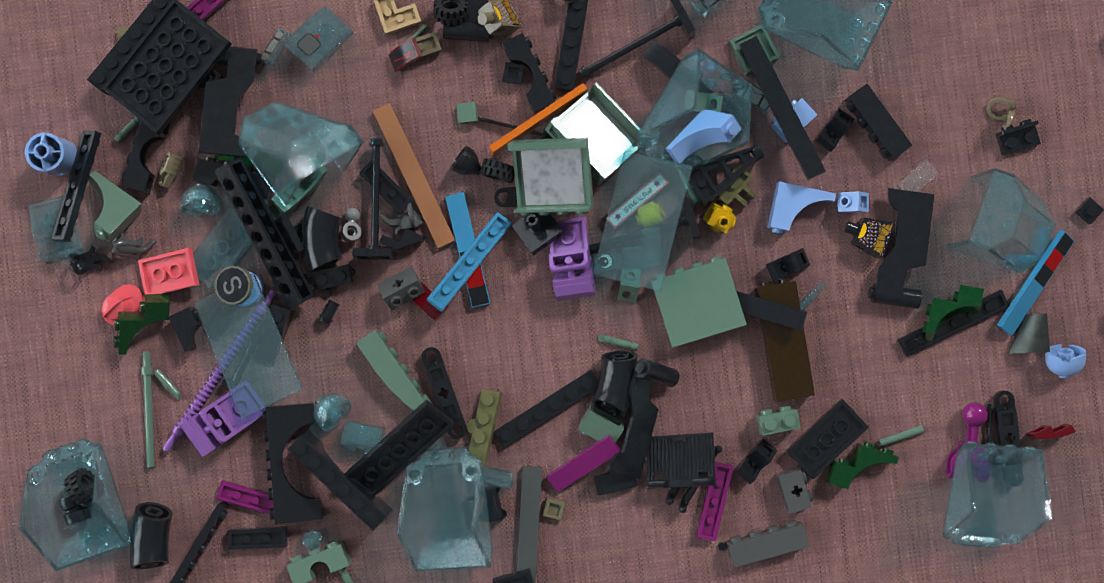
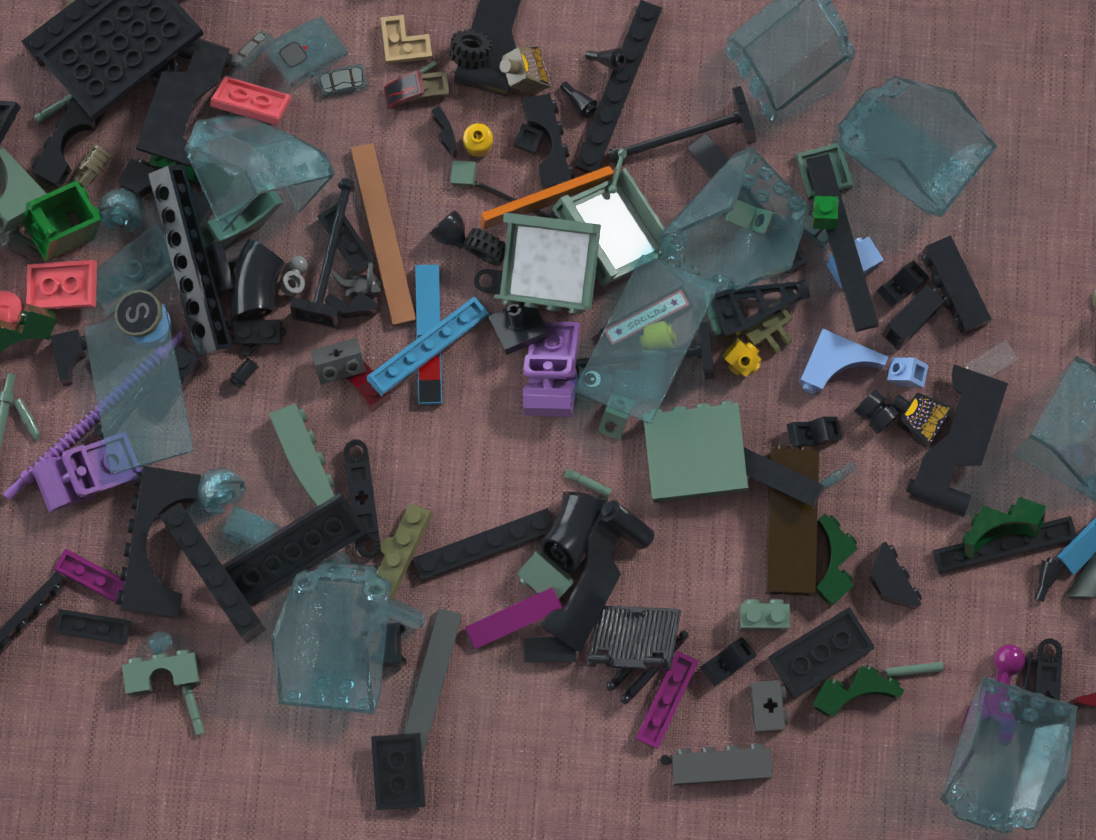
camera: 10 degrees right, 10 degrees down
dark tan tile [543,497,566,521] -> none
light blue arch [666,109,741,164] -> none
none -> green container [22,180,101,261]
none -> coral tile [210,76,291,125]
none -> tile [317,64,368,97]
none -> black slope [431,105,457,158]
none -> yellow head [463,123,493,157]
none -> black cone [560,81,597,118]
none -> sand green hinge [608,148,627,194]
none -> green brick [813,196,838,230]
none -> dark green arch [816,513,858,608]
none -> black wheel [854,389,900,434]
none -> black slope [870,541,922,610]
none -> black window [881,285,944,351]
none -> black cone [1035,557,1064,602]

